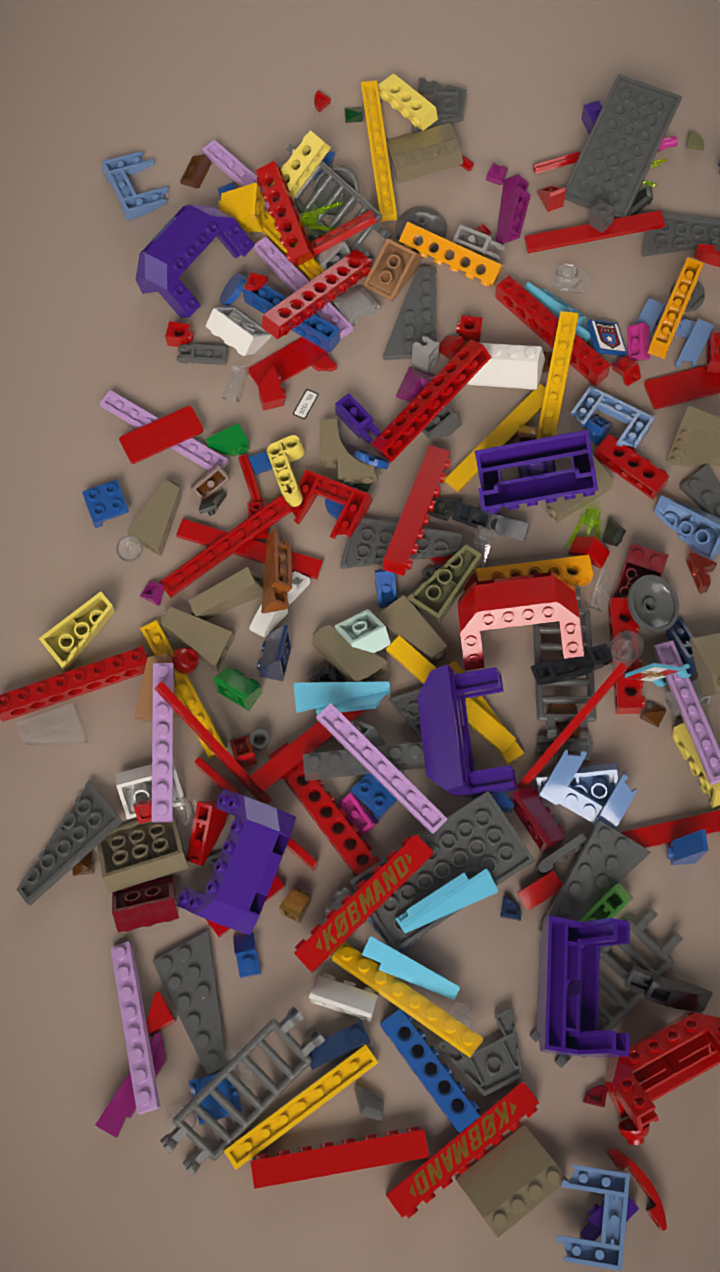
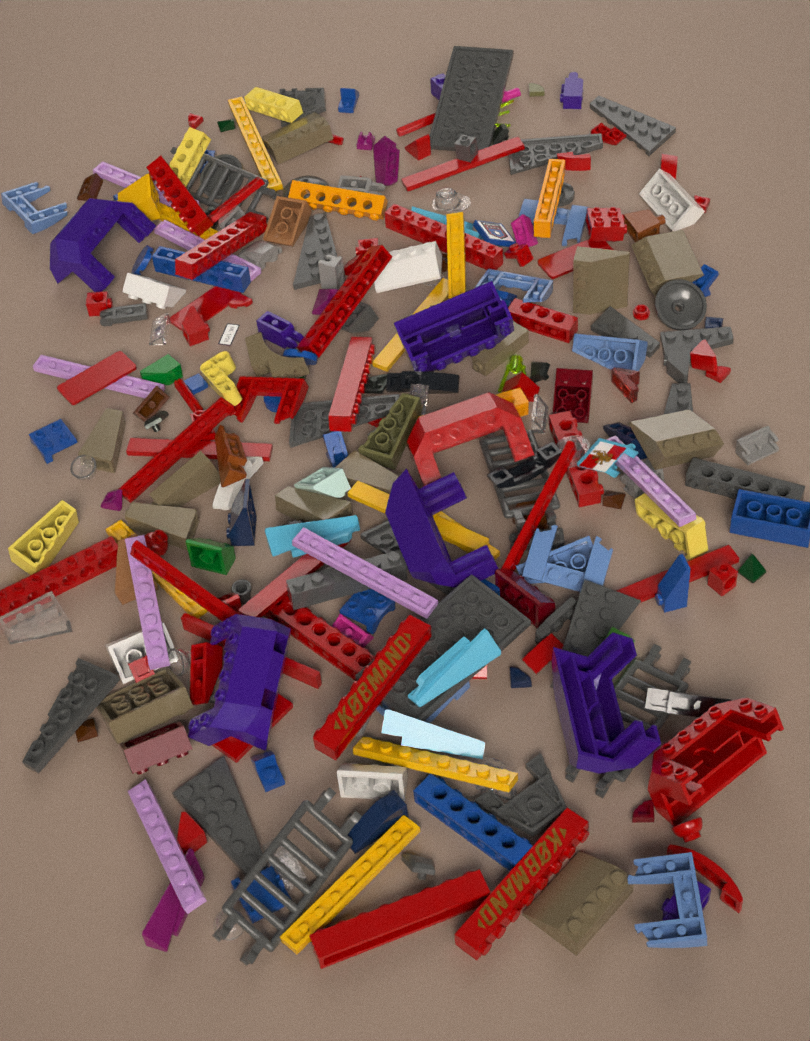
camera: 10 degrees left, 20 degrees down
red tile [245,272,268,291] -> none
pearl gold slope [279,888,311,923] -> none
clear neon green plant [301,201,343,231] -> none
dark grey dish [628,575,679,632] -> none
none -> blue slope [338,88,359,113]

